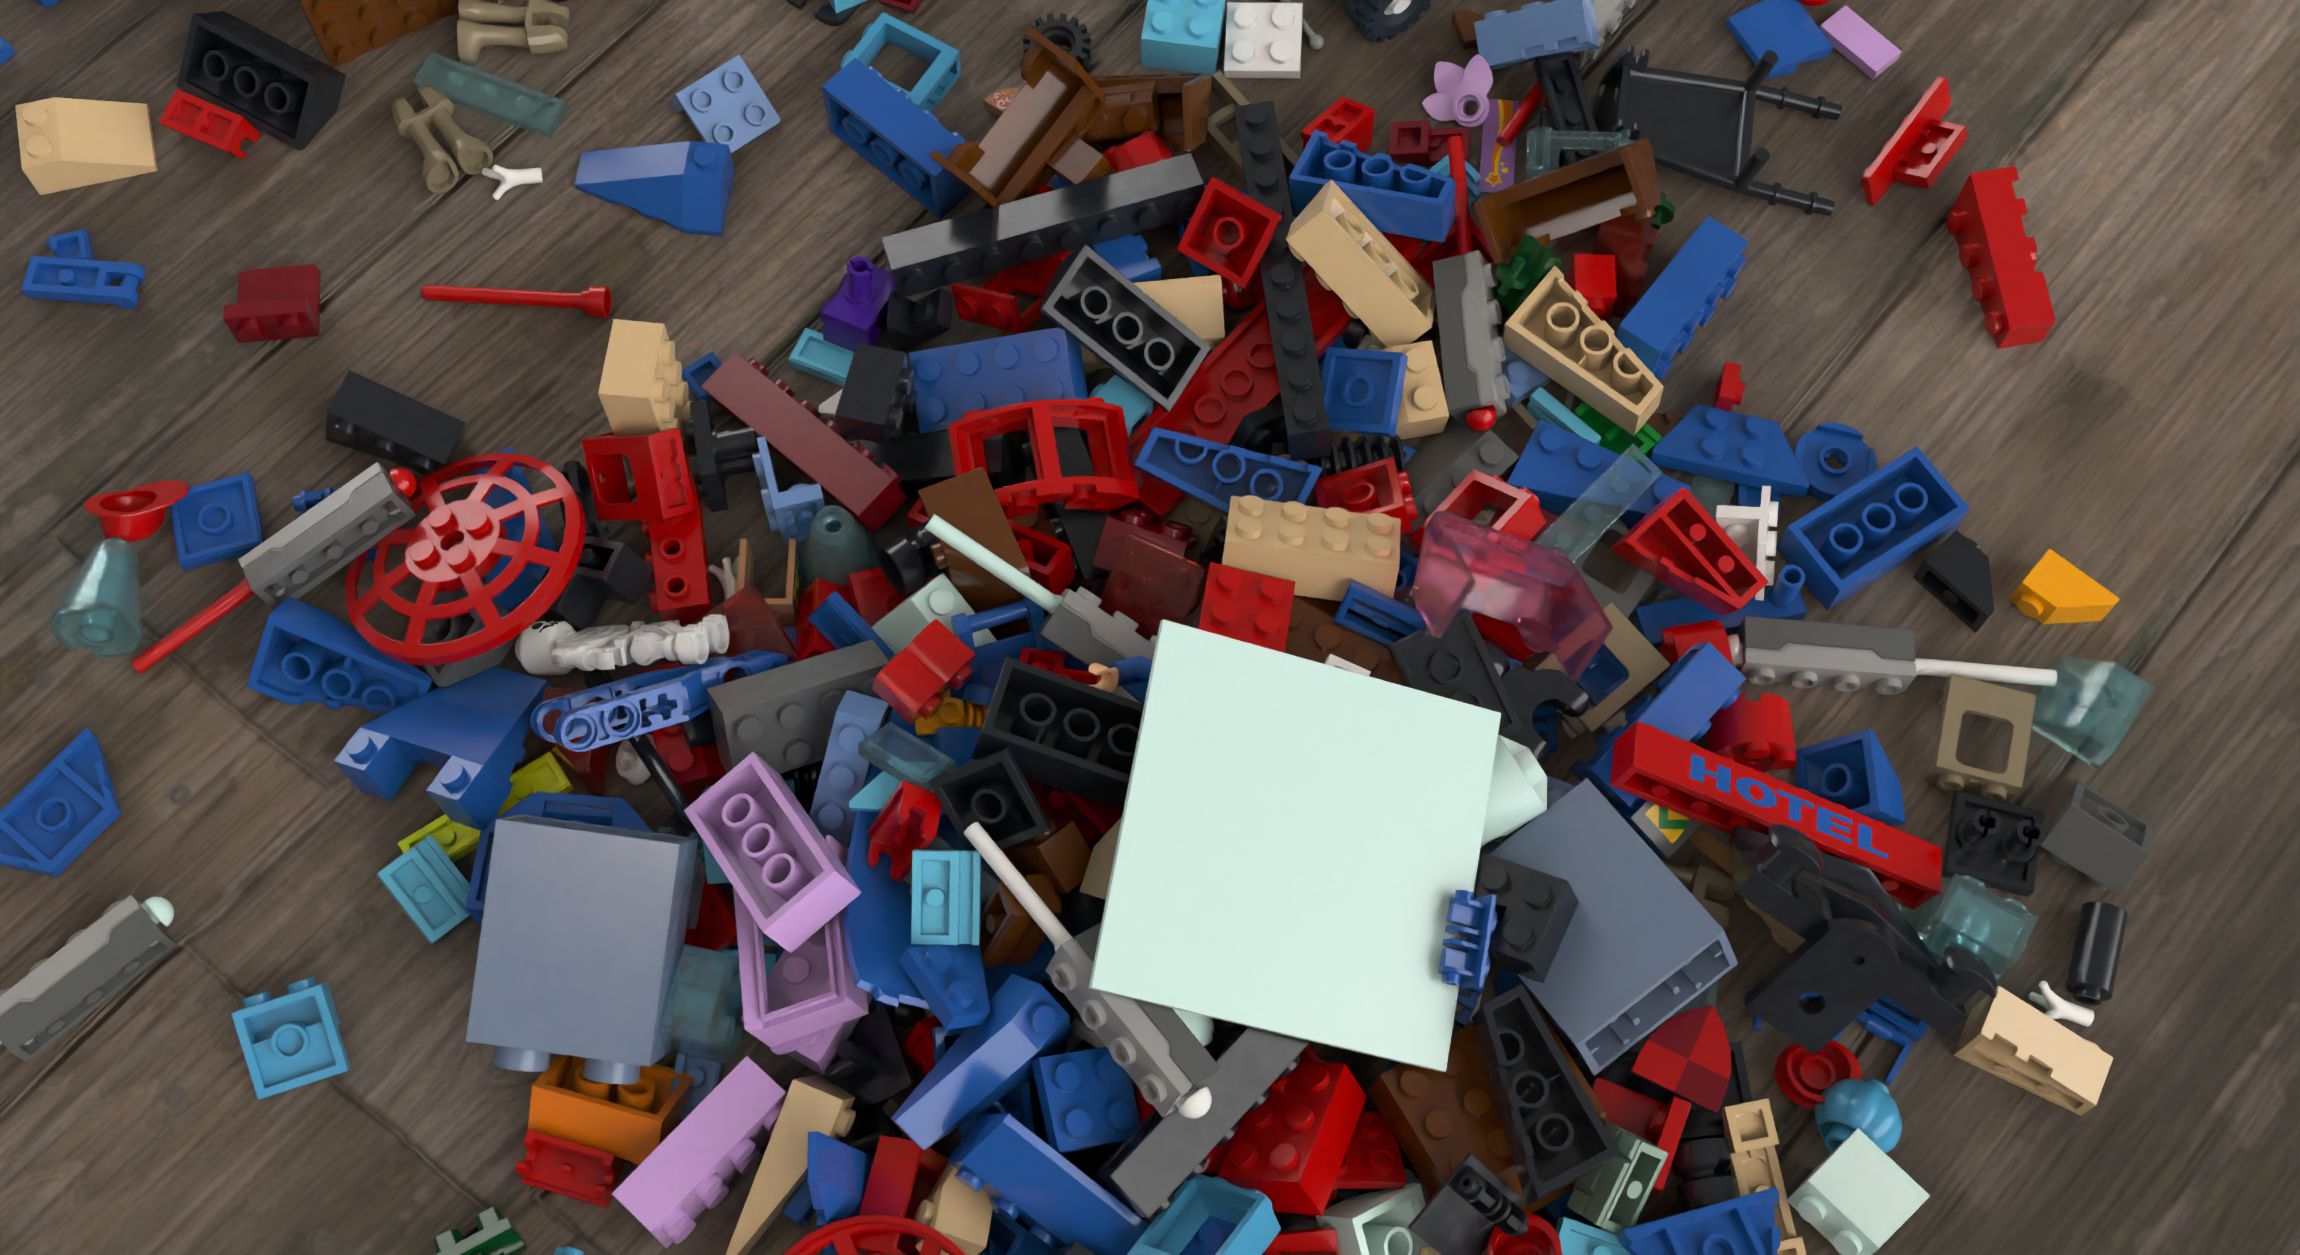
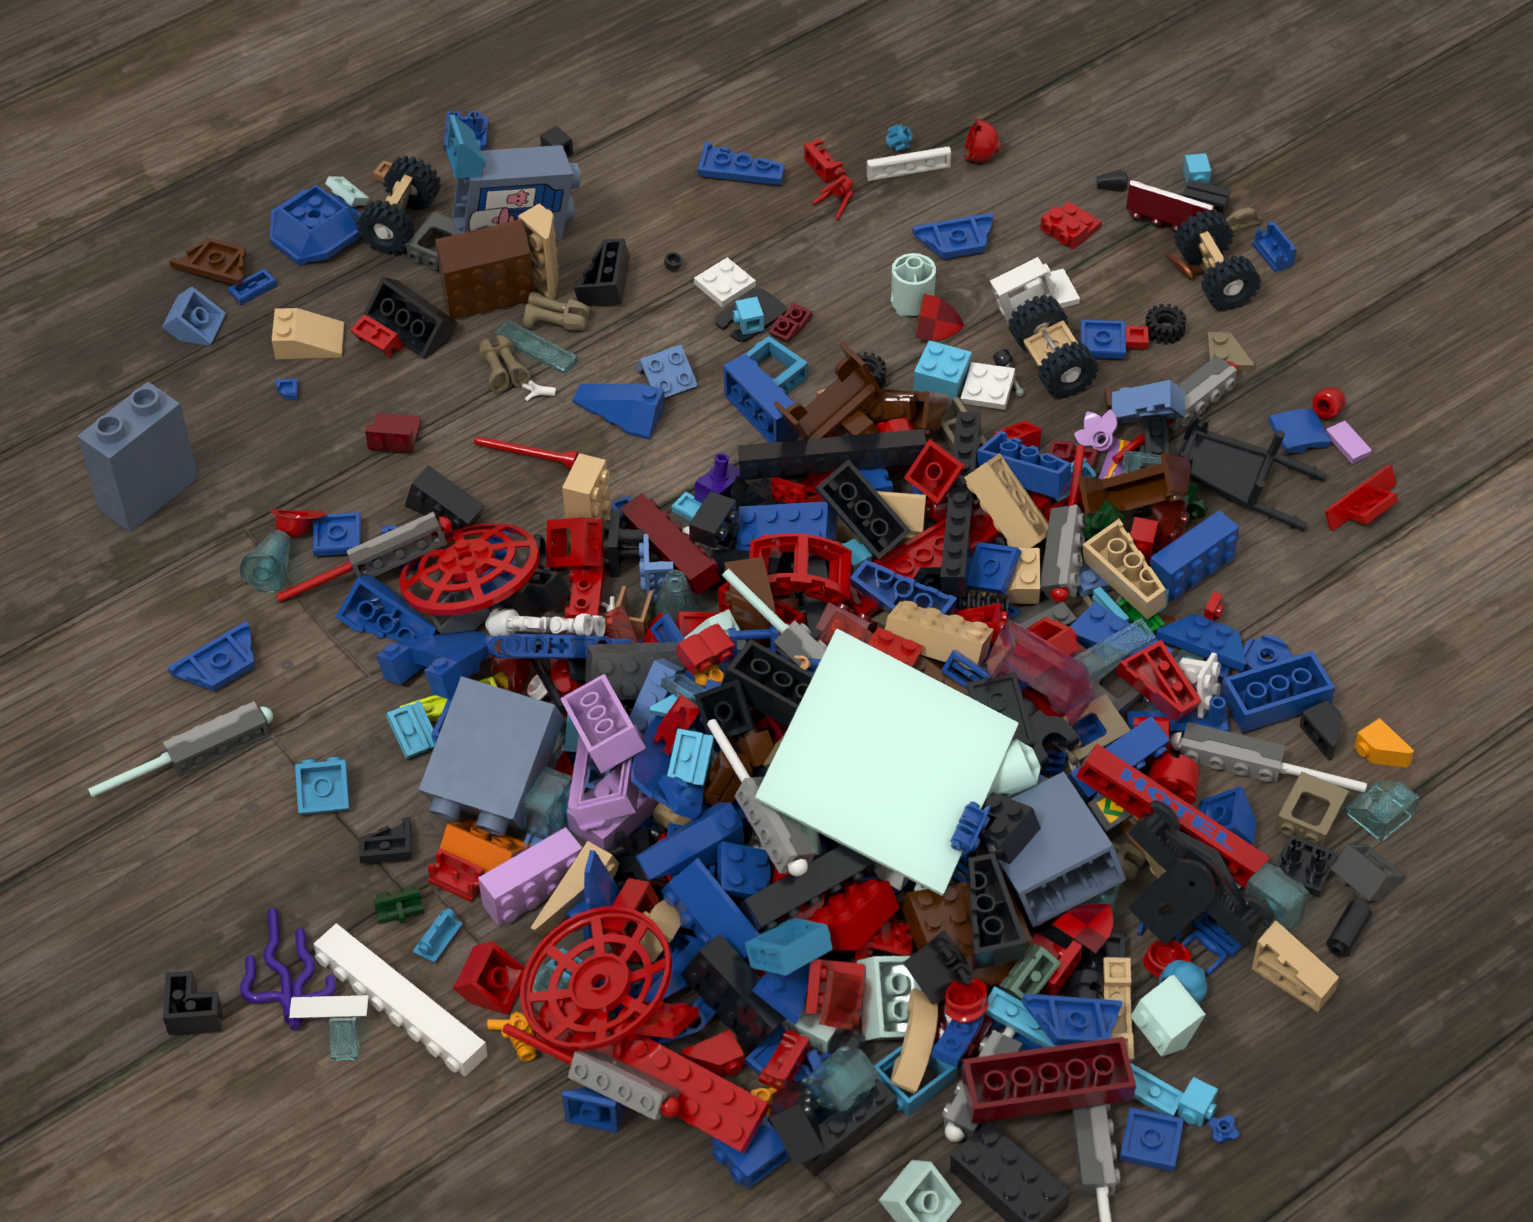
camera: 15 degrees right, 15 degrees down
blue plate [21,256,146,309] -> none
black wheel [876,520,947,596] -> none
red wedge [1946,166,2056,349] -> none
white bar [2028,981,2094,1027] -> none
none -> black wing [359,817,411,864]

